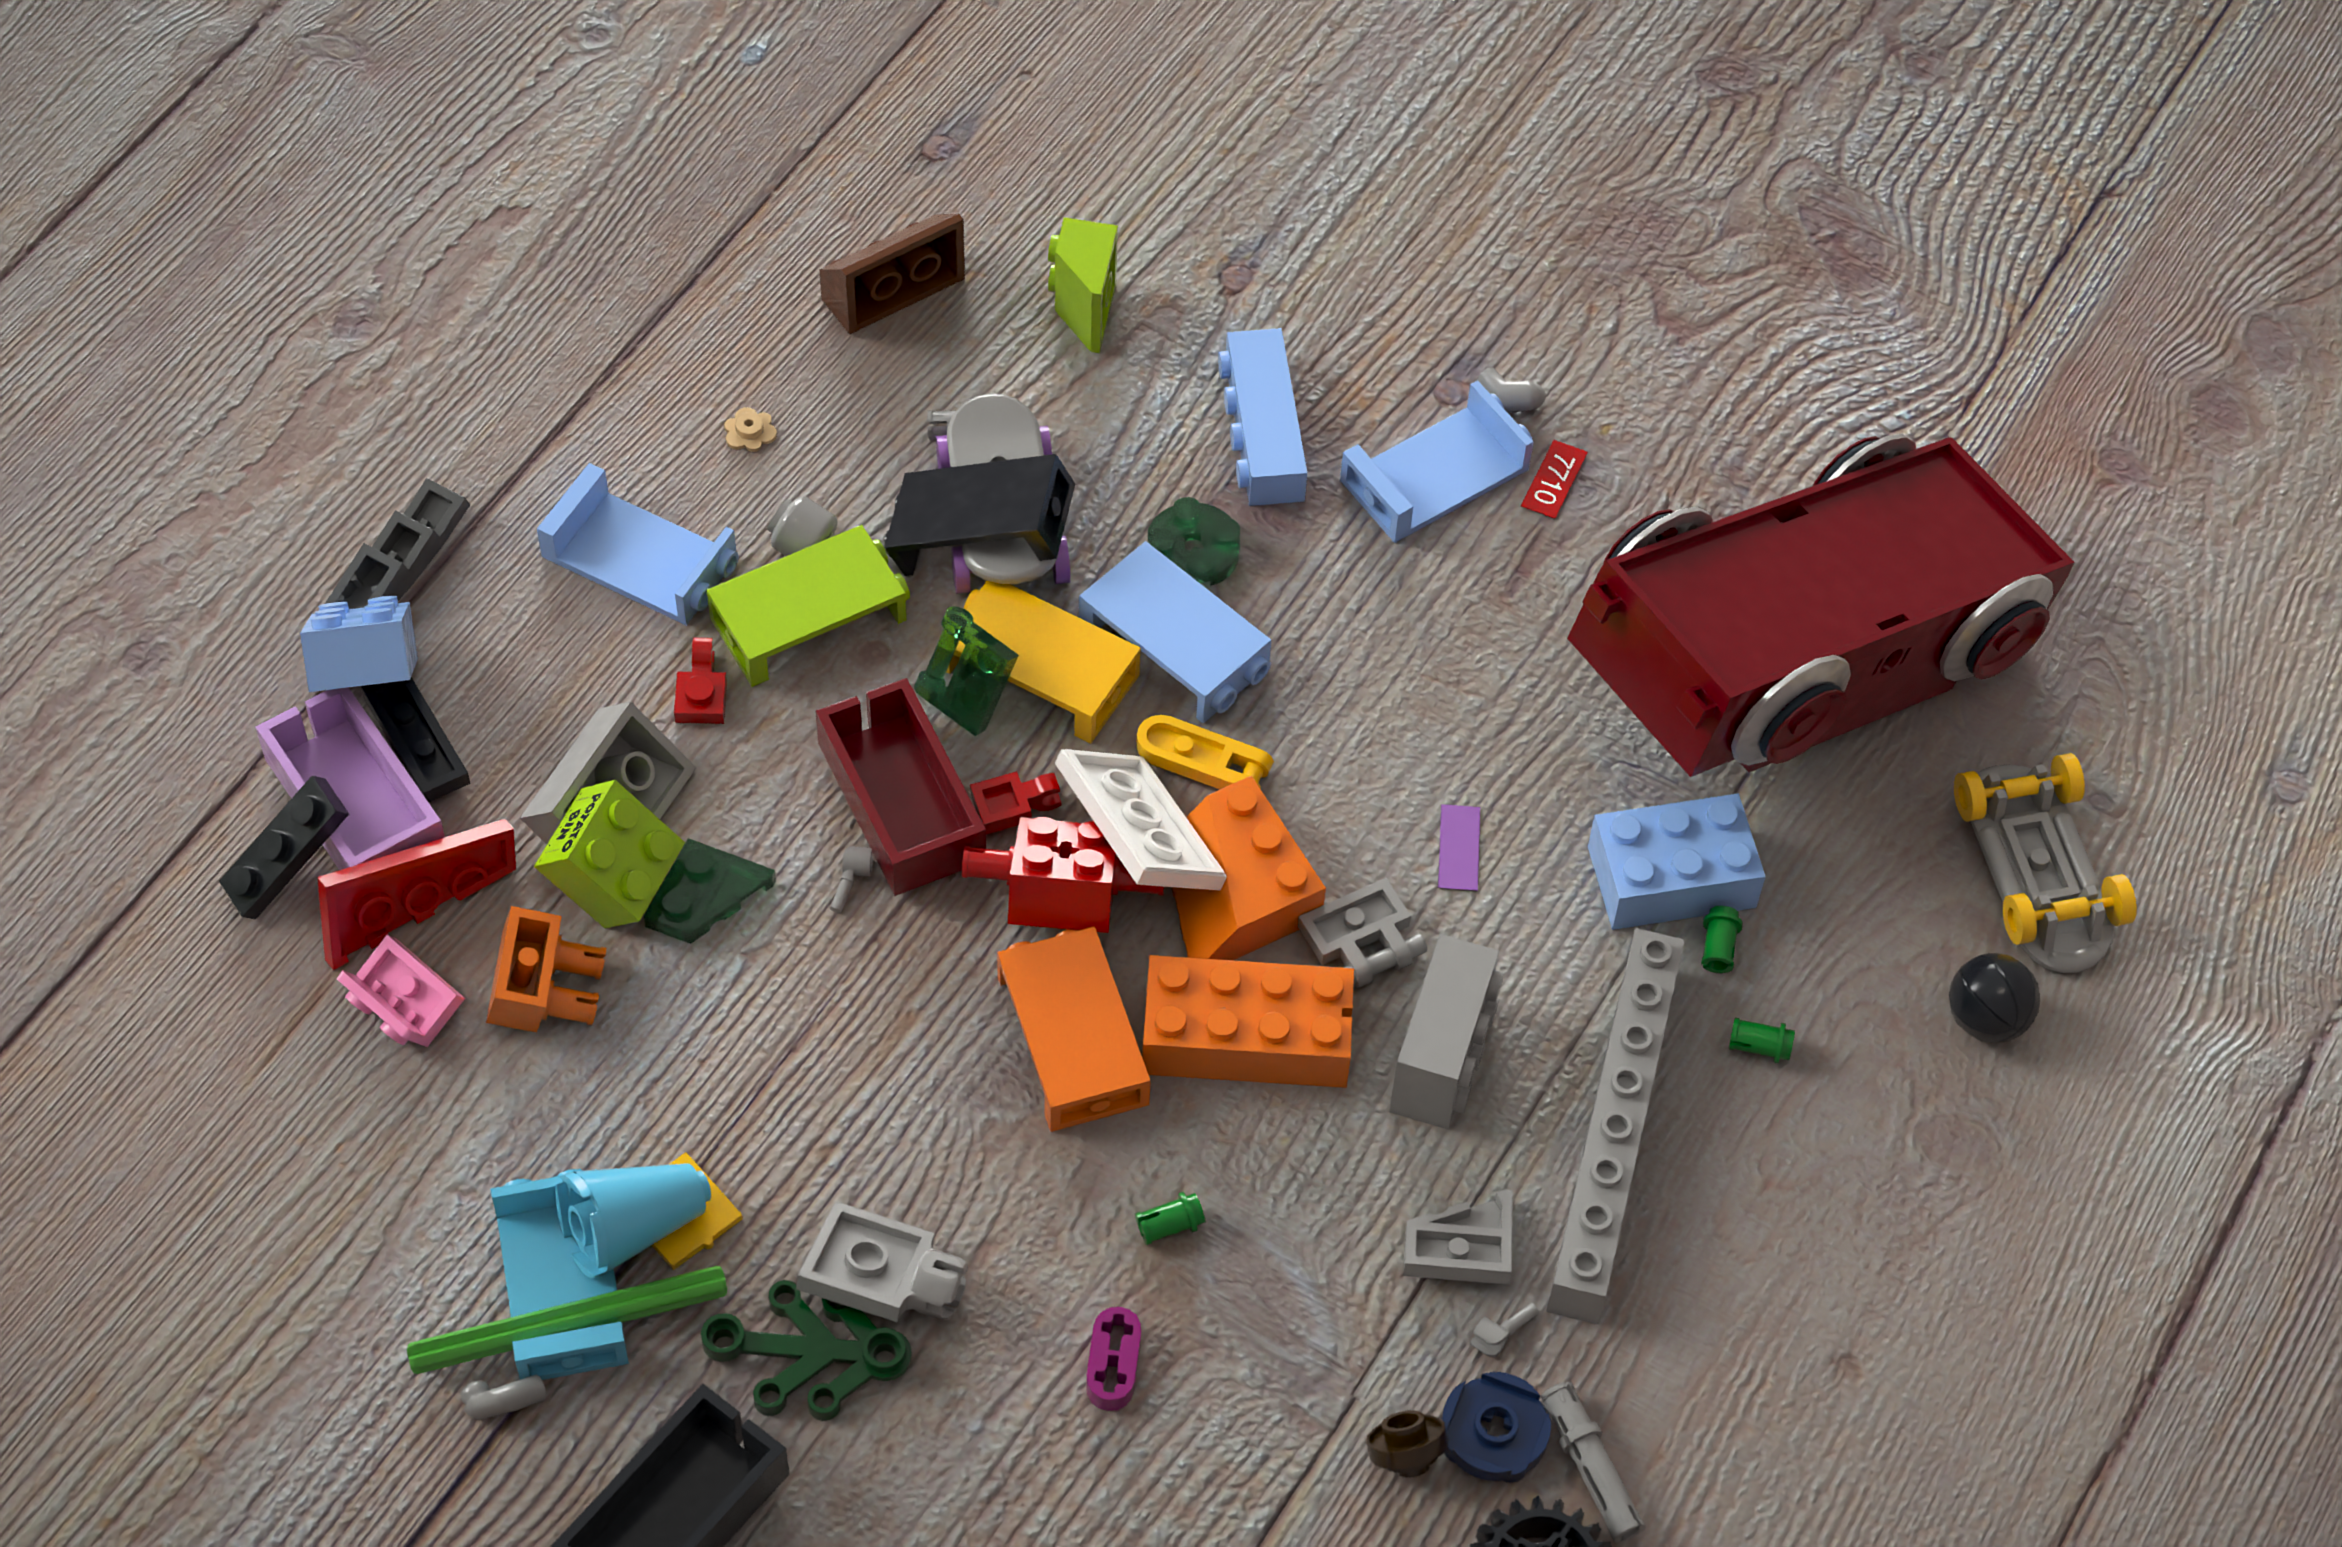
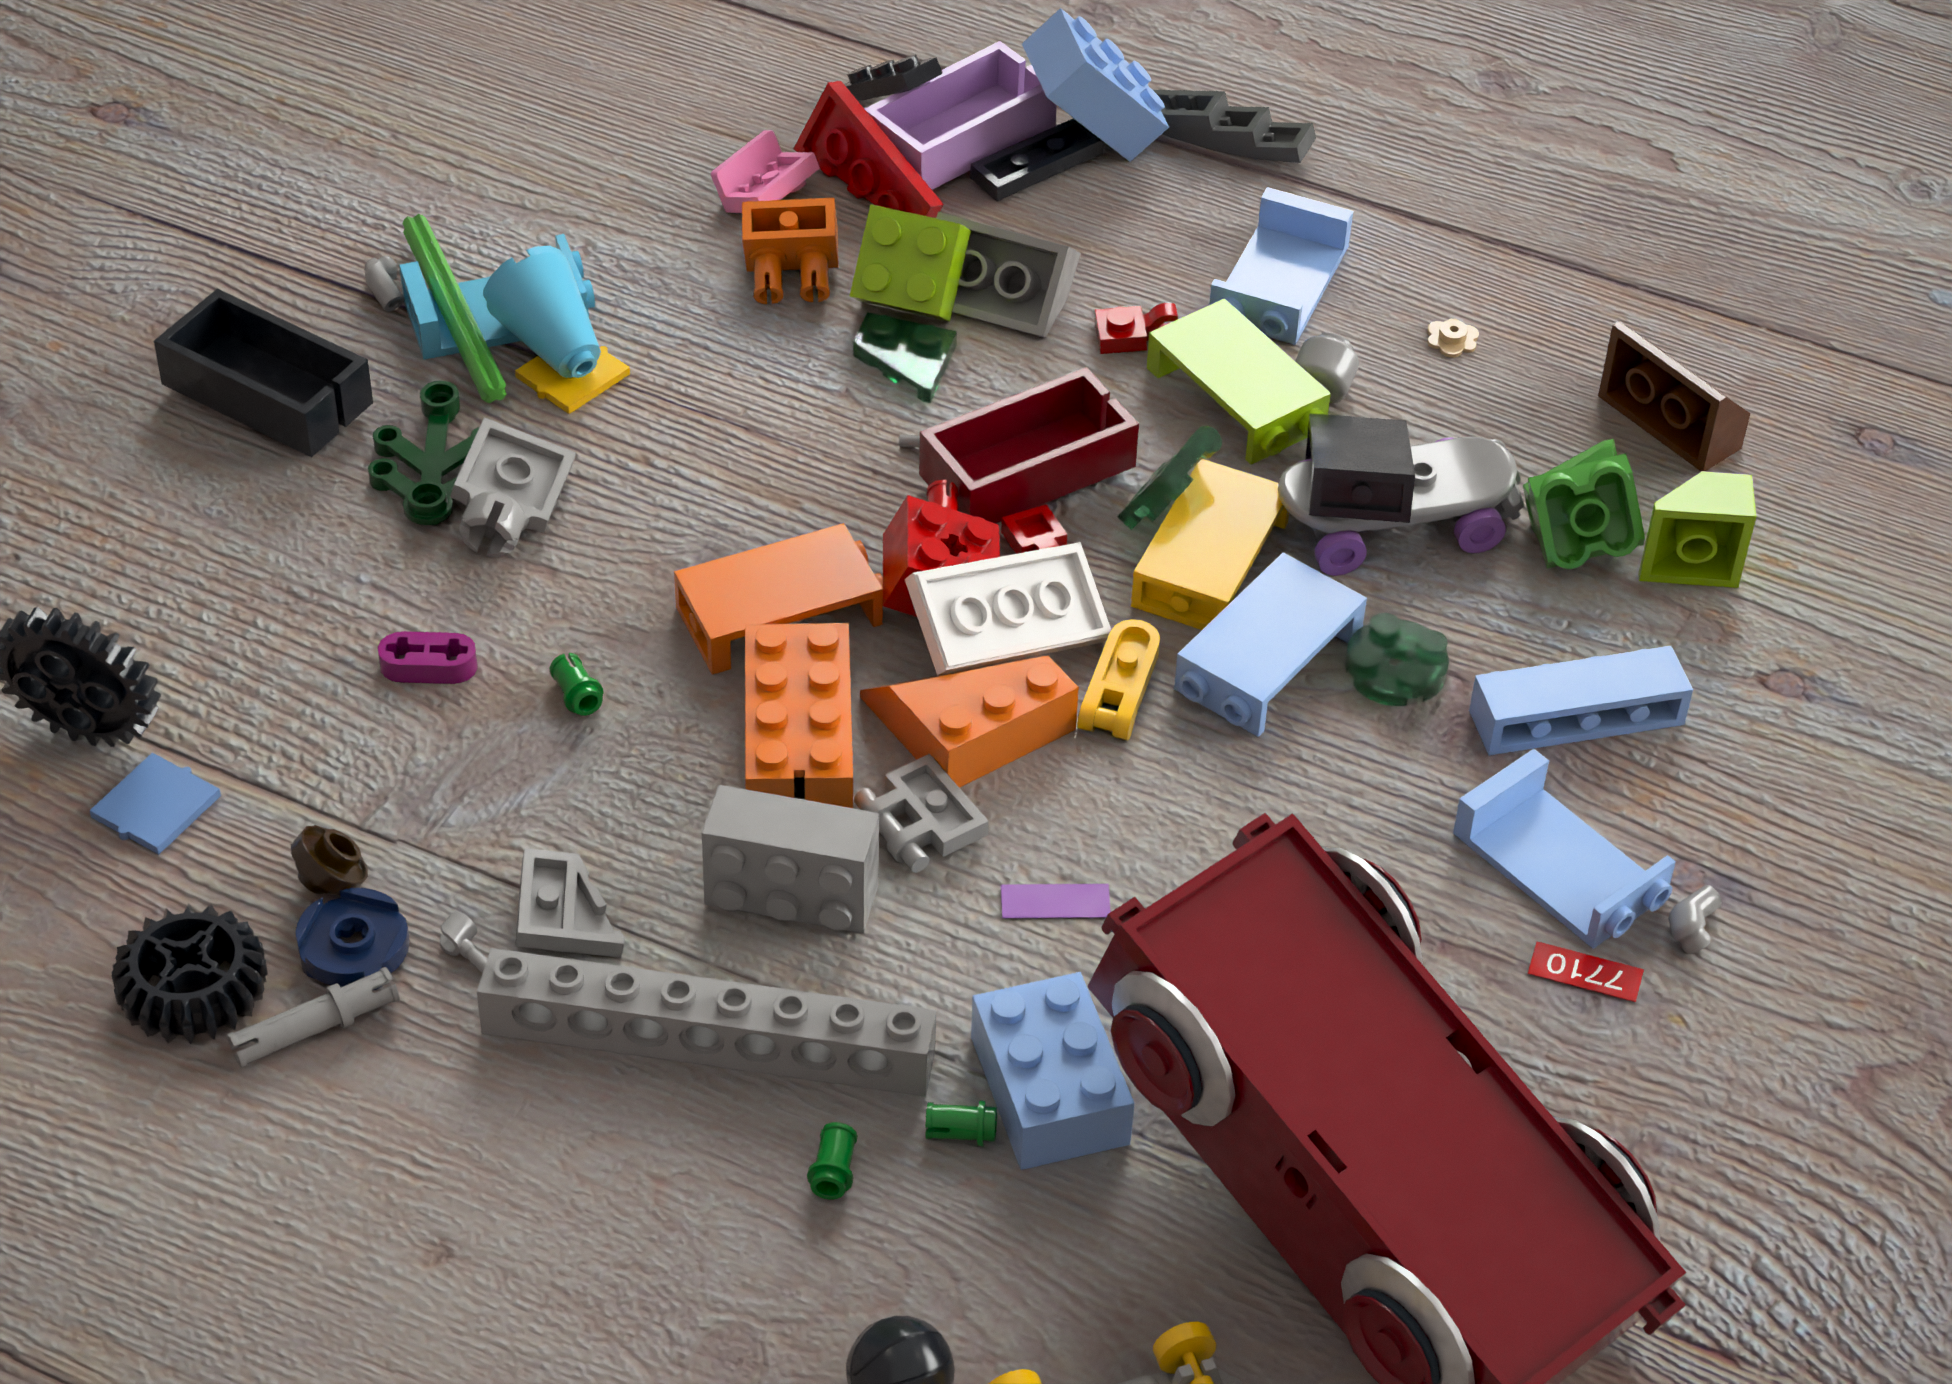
camera: 85 degrees right, 10 degrees down
none -> bright green piece [1523,438,1645,569]

